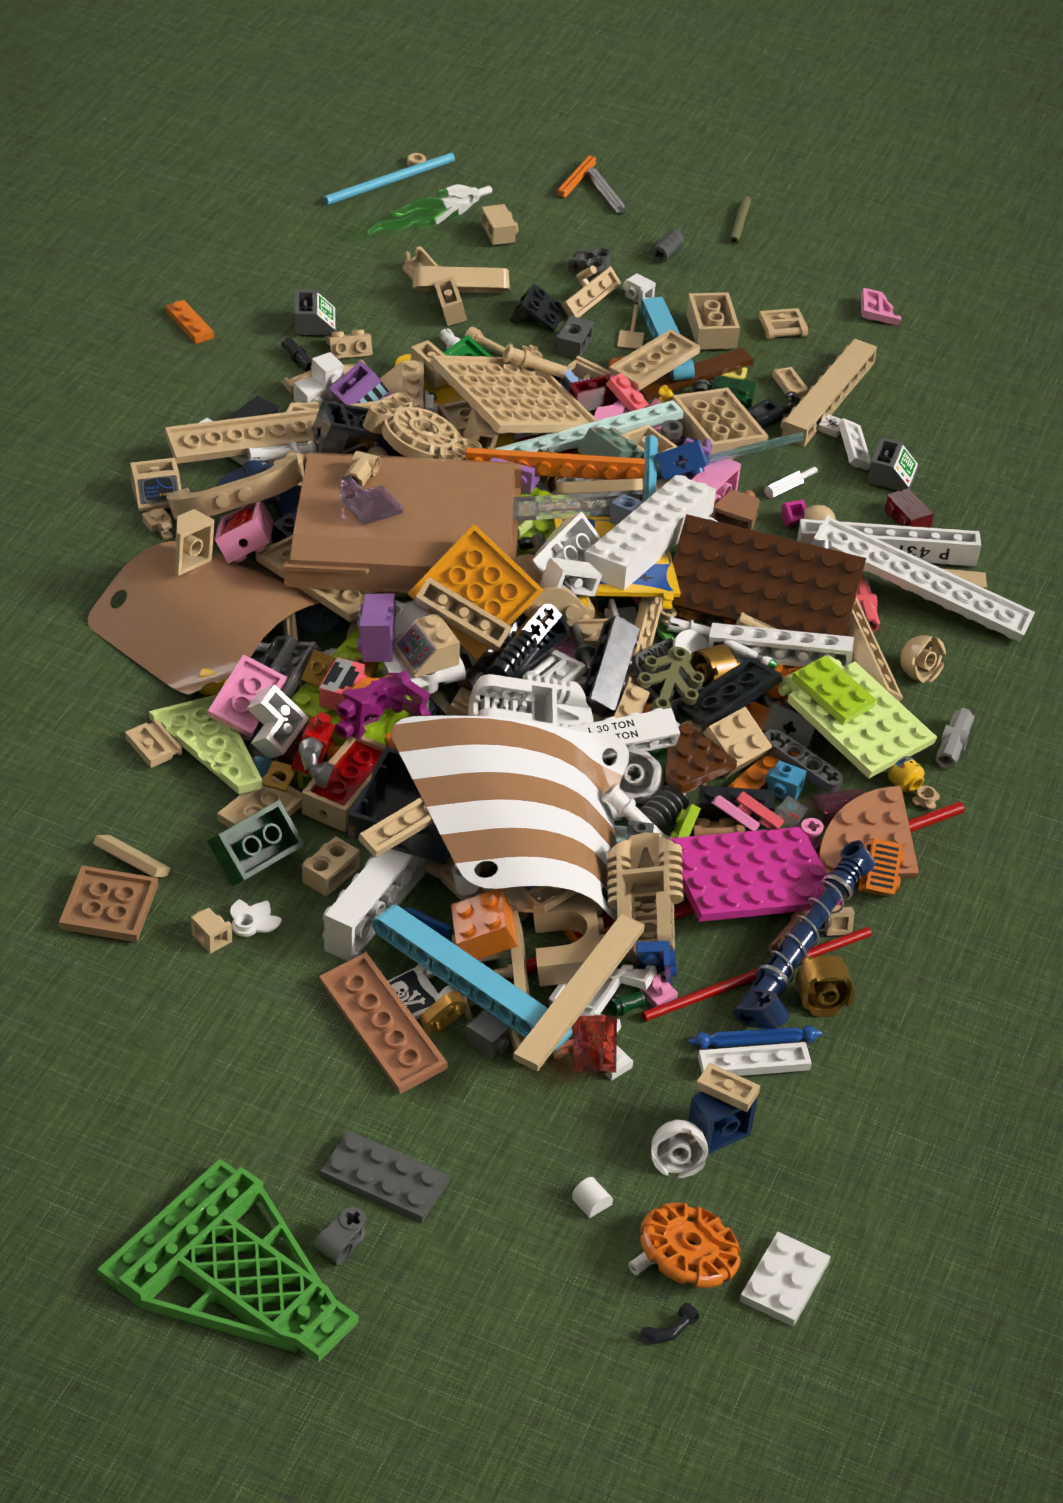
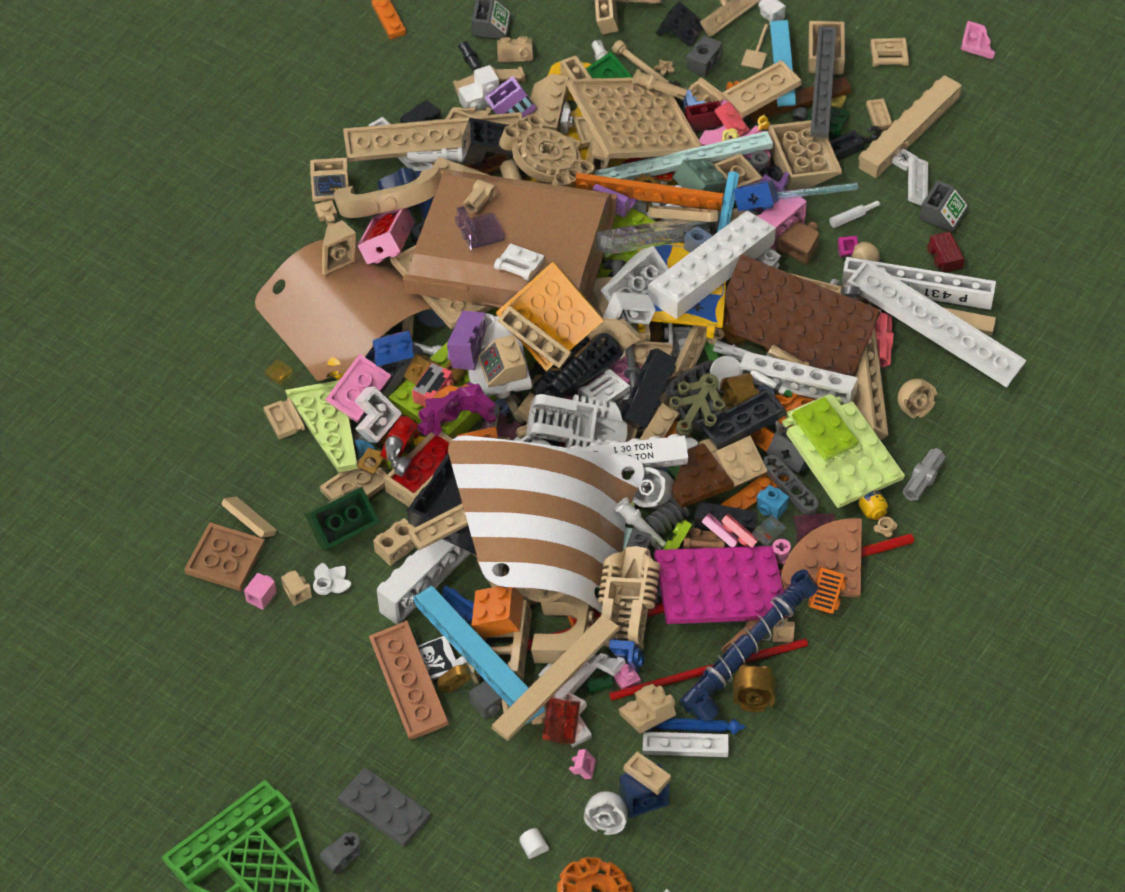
camera: 15 degrees right, 10 degrees up
none -> bright pink brick [244,573,277,610]
none -> clear yellow plate [265,359,292,385]
none -> blue bracket [372,331,415,366]
none -> white plate [494,243,545,281]
none -> bright pink tile [569,749,596,779]
none -> tan plate [619,684,676,734]
none -> light yellow plate [722,128,739,141]
none -> dark grey plate [810,26,837,138]

